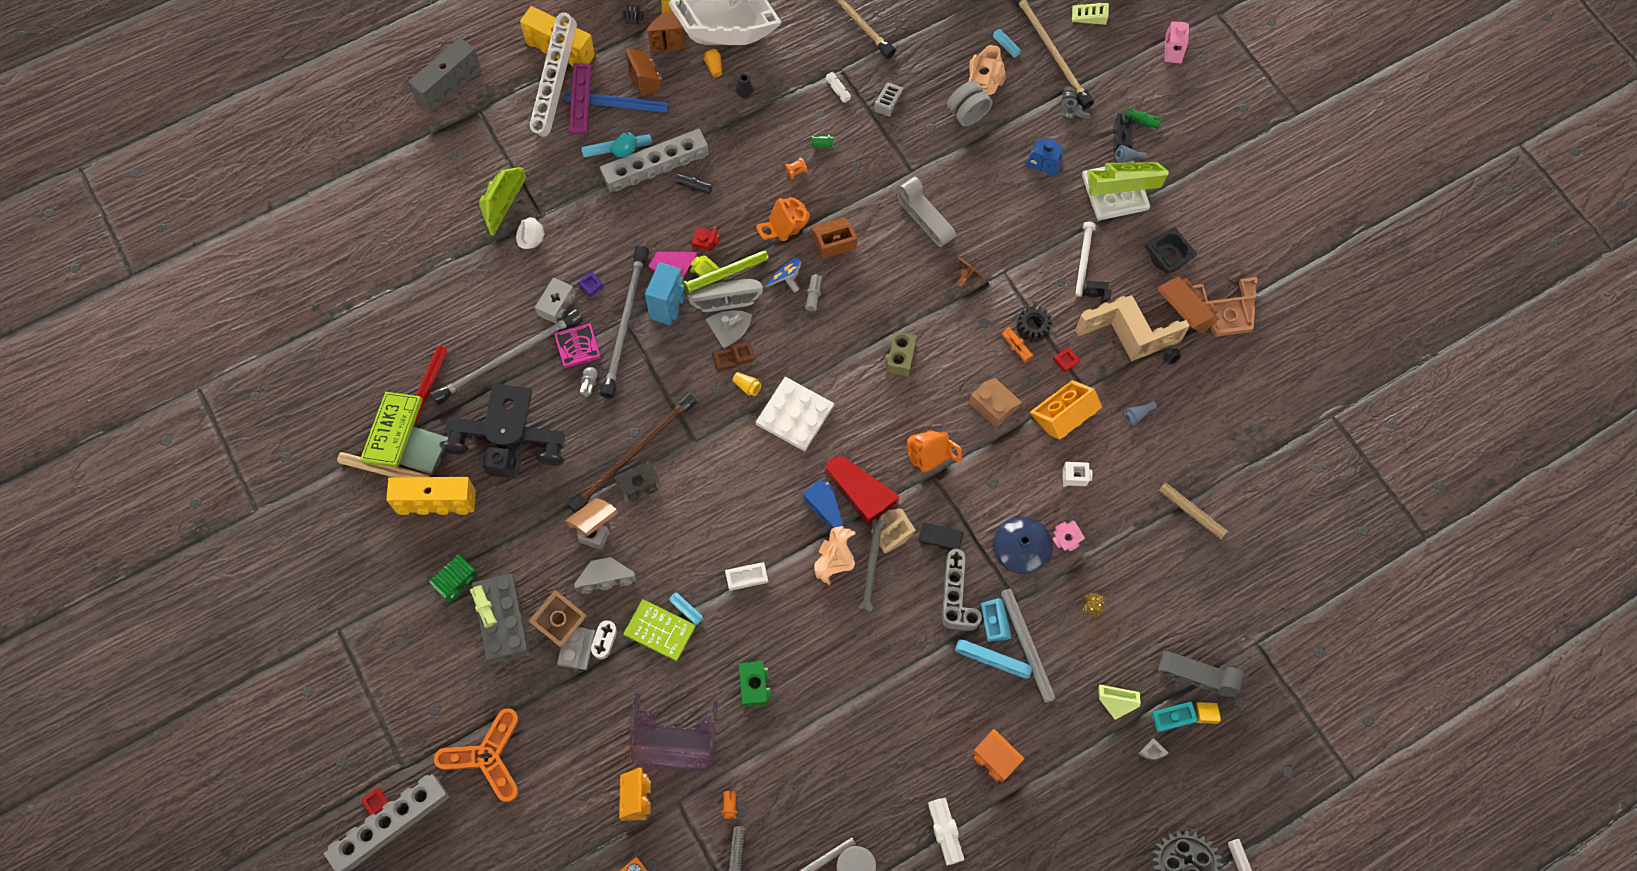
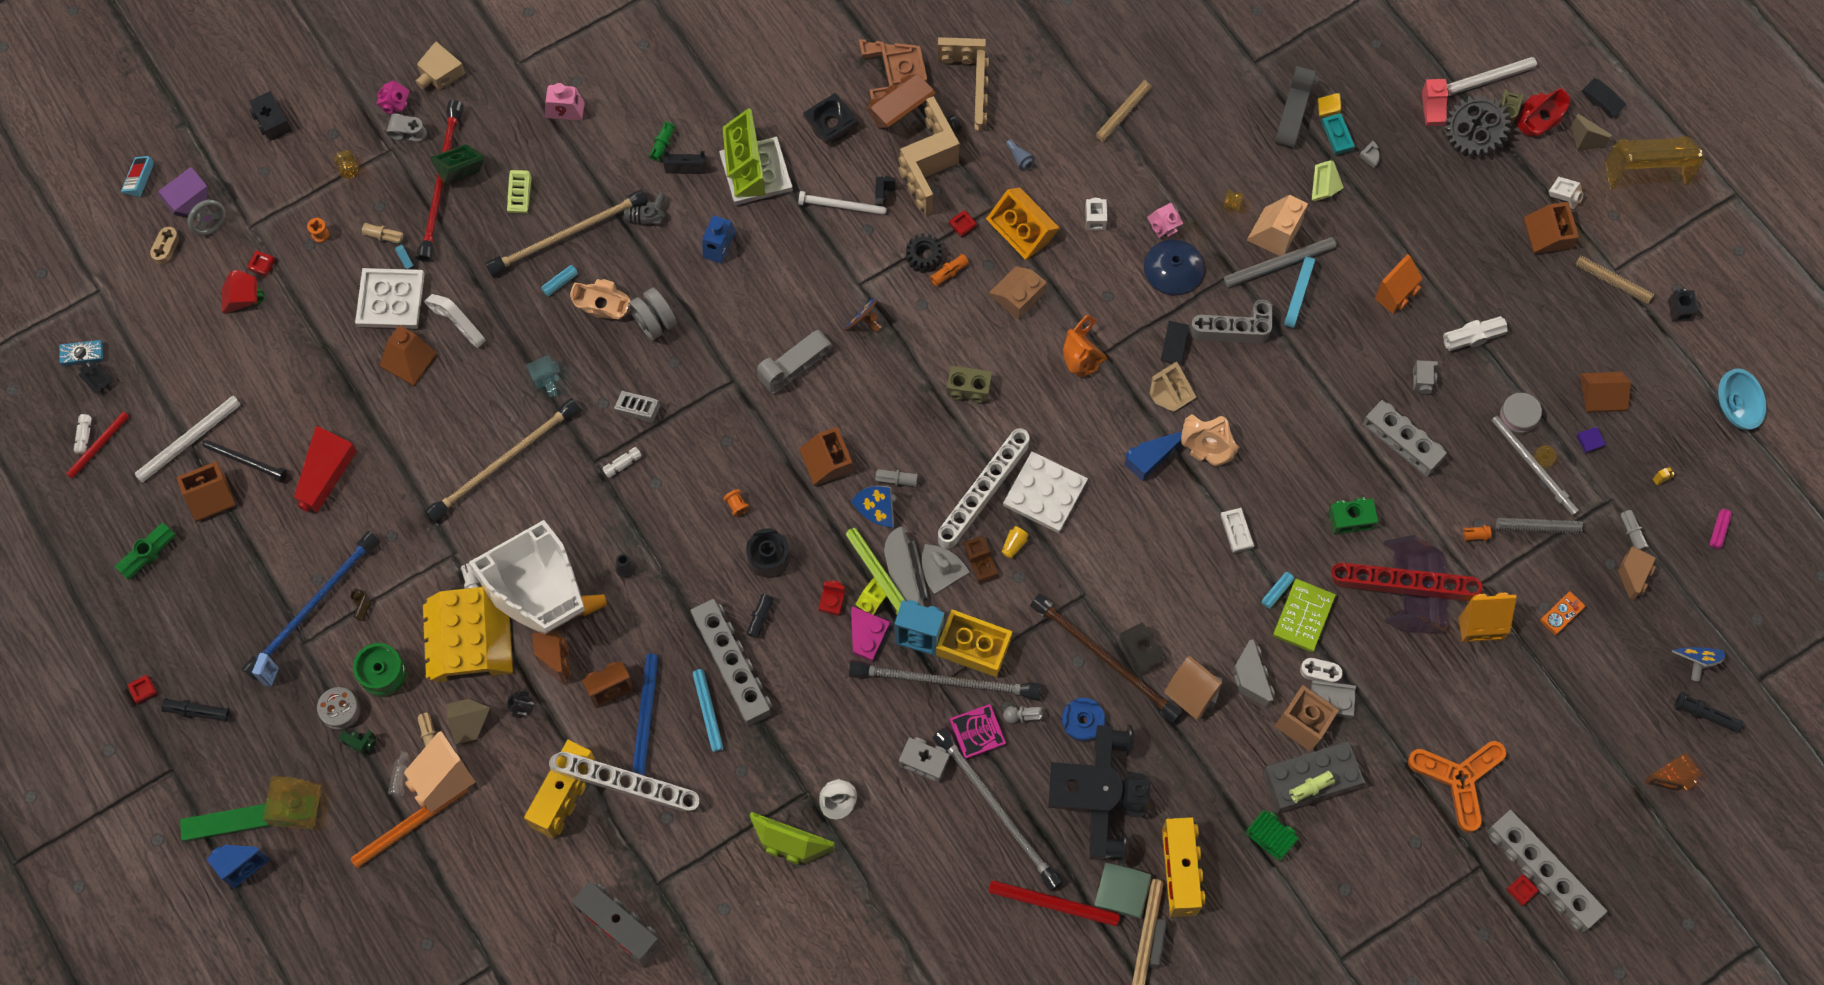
camera: 90 degrees left, 0 degrees up
lime tile [360,392,423,468] -> none
magenta tile [569,63,592,134] -> none
dark purple tile [577,271,604,297] -> none
teal hair [609,132,637,158] -> none
orange piece [756,197,810,241] -> none
green pin [812,134,834,149] -> none
red slope [825,455,899,525] -> none
dark grey piece [858,518,887,612] -> none
medium azure slope [981,598,1011,642] -> none
sand blue cone [1115,145,1147,163] -> none
none -> clear light blue brick [526,355,560,397]
none -> black brick [746,528,790,577]
none -> yellow brick [936,609,1012,678]
none -> tan bracket [938,37,989,132]
none -> white beam [938,429,1029,549]
none -> blue plate [1062,698,1105,741]
none -> dark grey tile [1148,919,1167,969]
none -> light nougat slope [1247,195,1308,256]
none -> red beam [1331,563,1483,601]
none -> light grey brick [1362,400,1447,477]
none -> light grey brick [1413,360,1438,394]
none -> coral arch [1422,79,1448,126]

